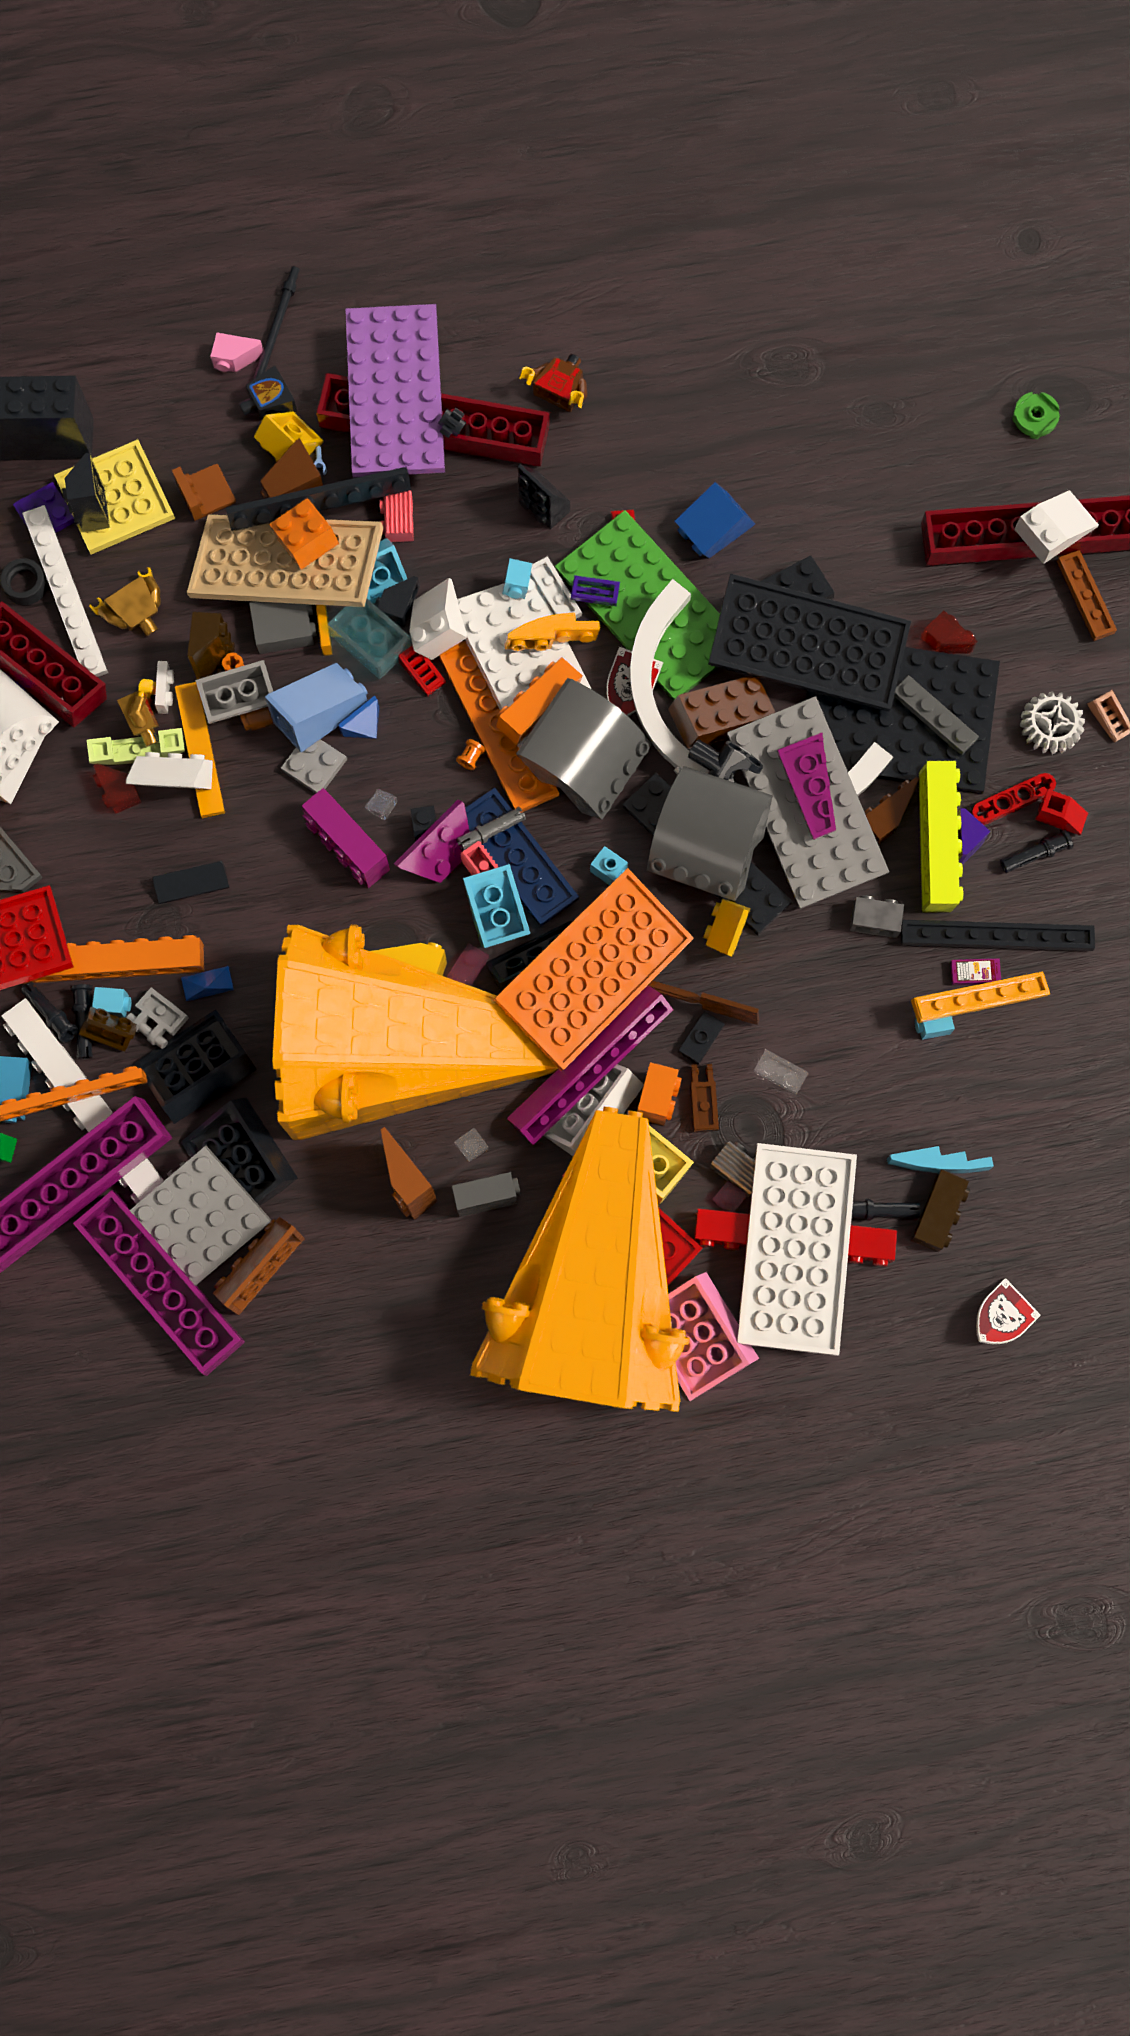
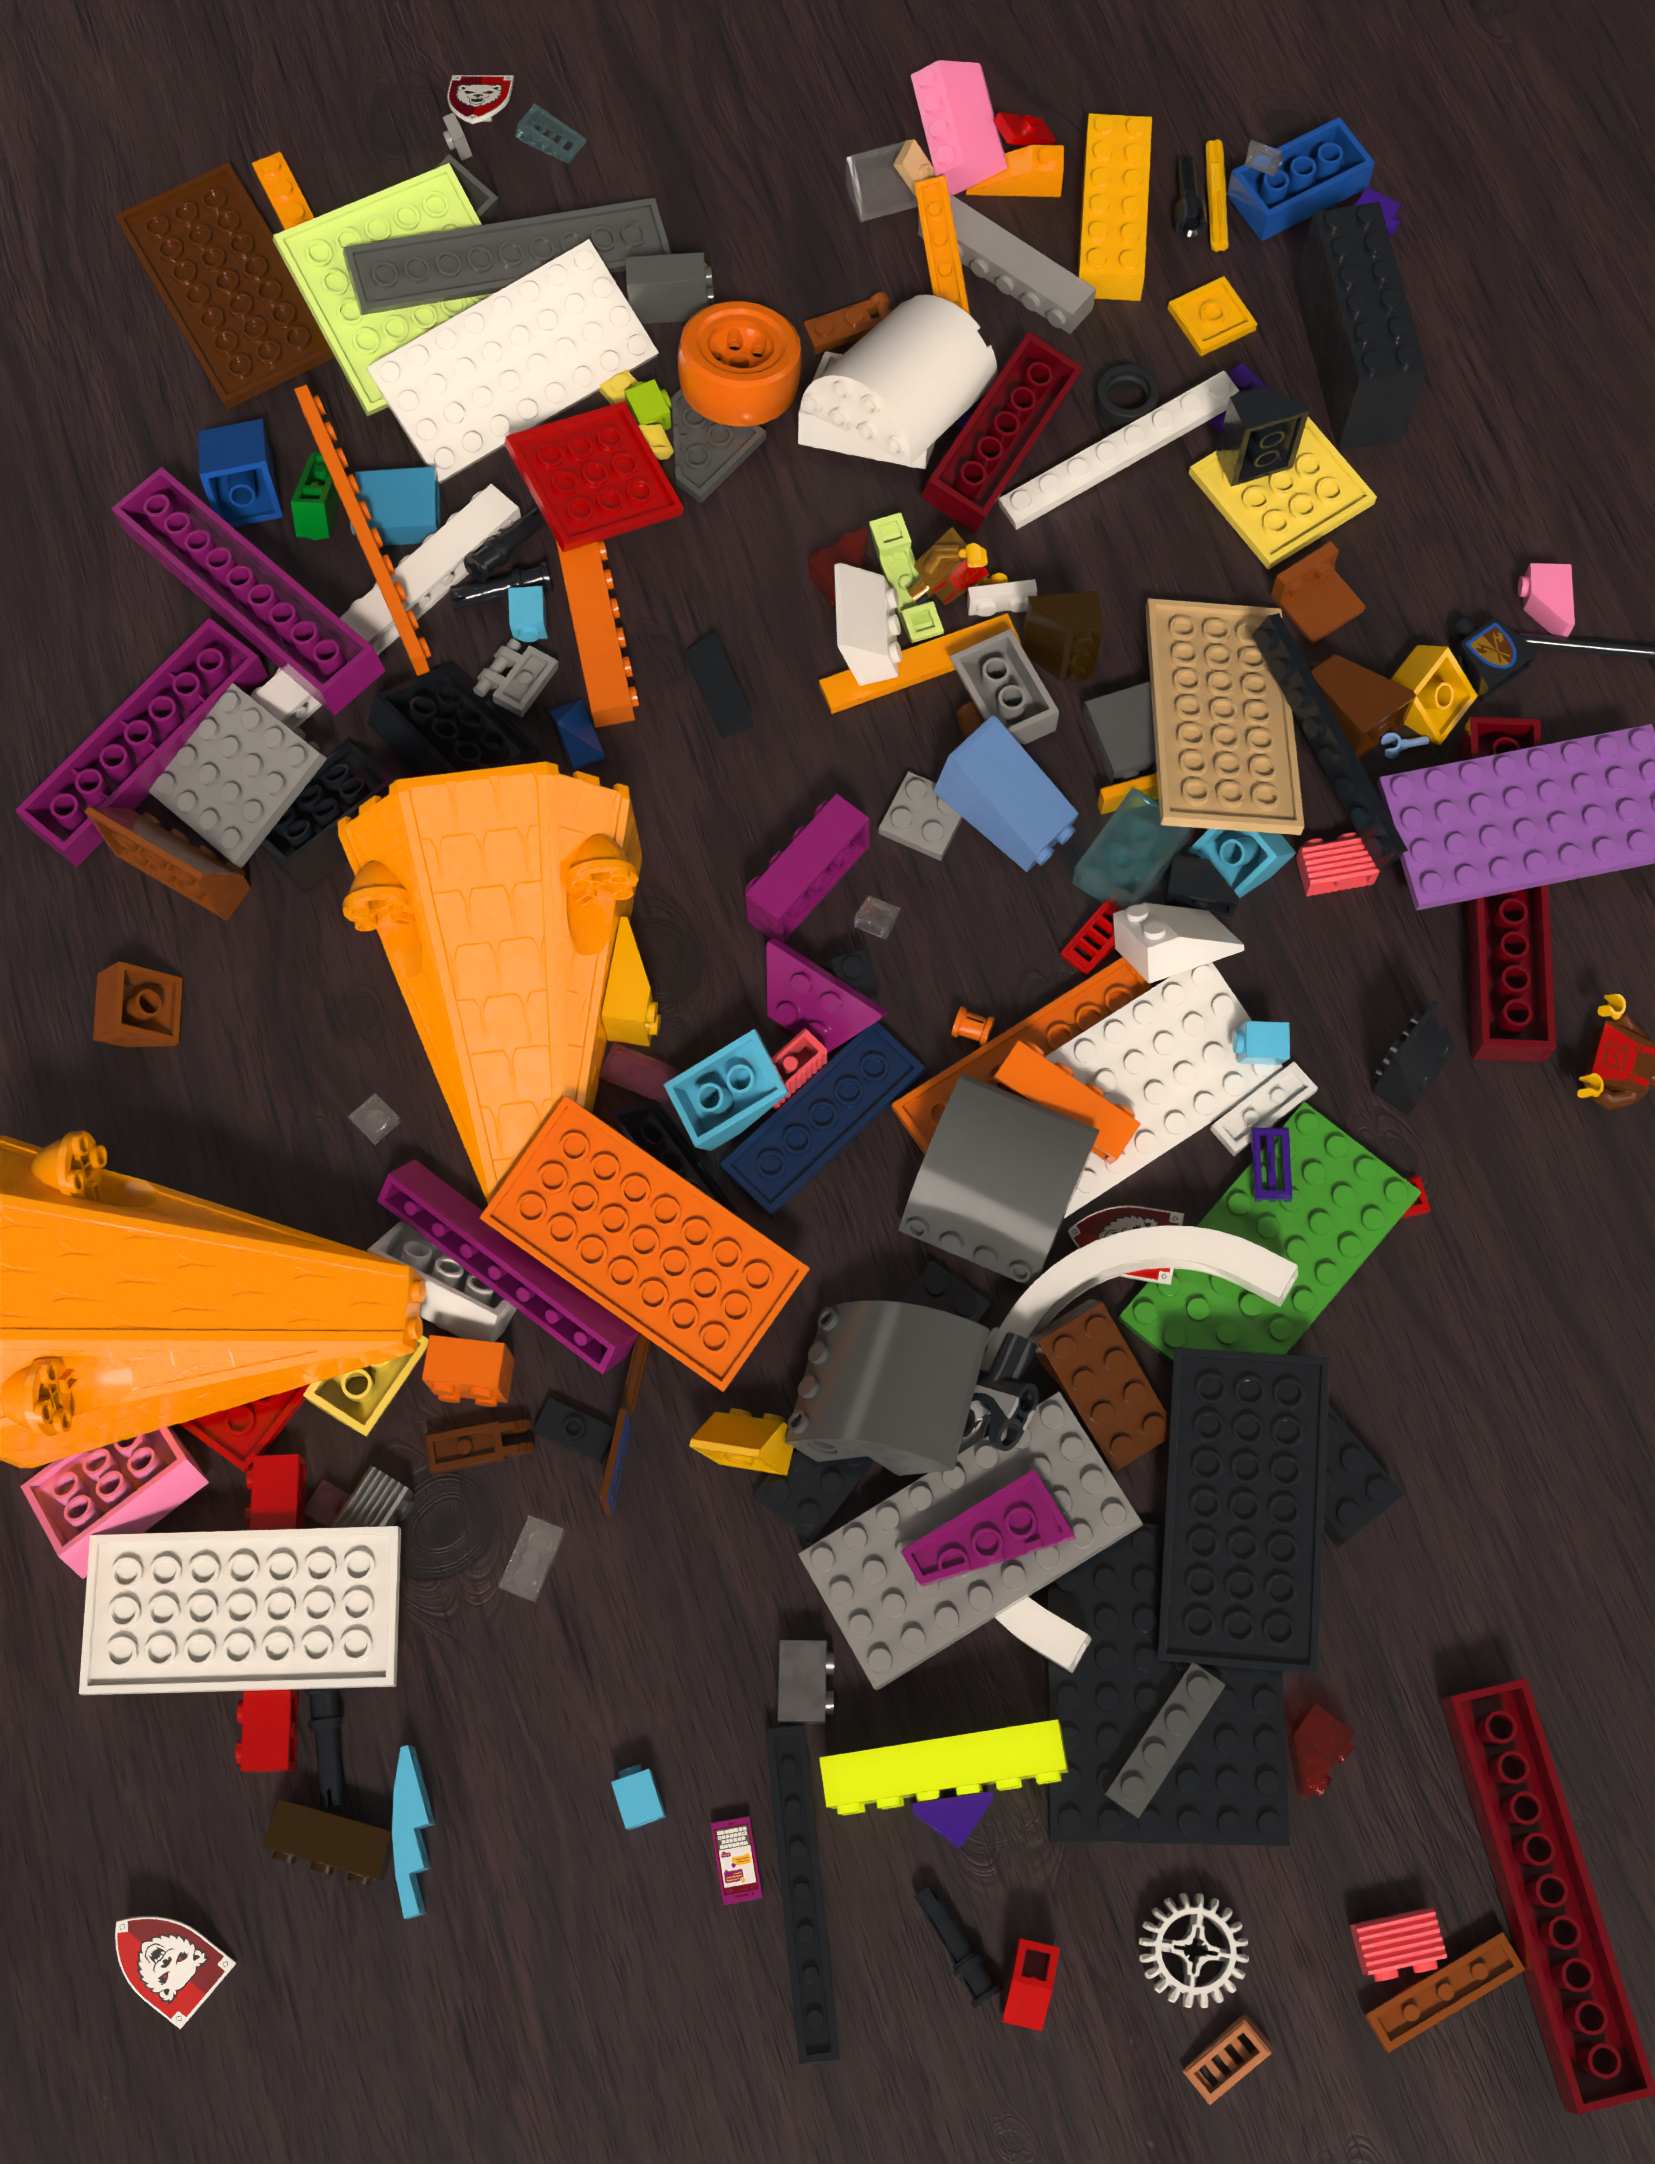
camera: 85 degrees right, 5 degrees down
dark brown bracket [79,1006,137,1052] -> none
pearl gold torso [89,567,161,636] -> none
orange bush [222,653,245,671] -> none
orange brick [269,498,339,570] -> none
slope [338,696,379,739] -> none
dark orange slope [381,1127,438,1220] -> none
black gear [438,408,466,438] -> none
dark grey brick [452,1172,521,1217] -> none
dark grey pin [456,806,526,851] -> none
light orange slope [505,613,600,651] -> none
medium azure brick [590,846,628,885] -> none
blue slope [675,482,755,558] -> none
reddish brown slope [864,777,919,845] -> none
light orange tile [911,971,1050,1023] -> none
red beam [971,773,1056,825] -> none
white slope [1015,490,1098,564] -> none
none -> dark orange slope [93,961,183,1048]
none -> coral brick [1349,1907,1447,1982]

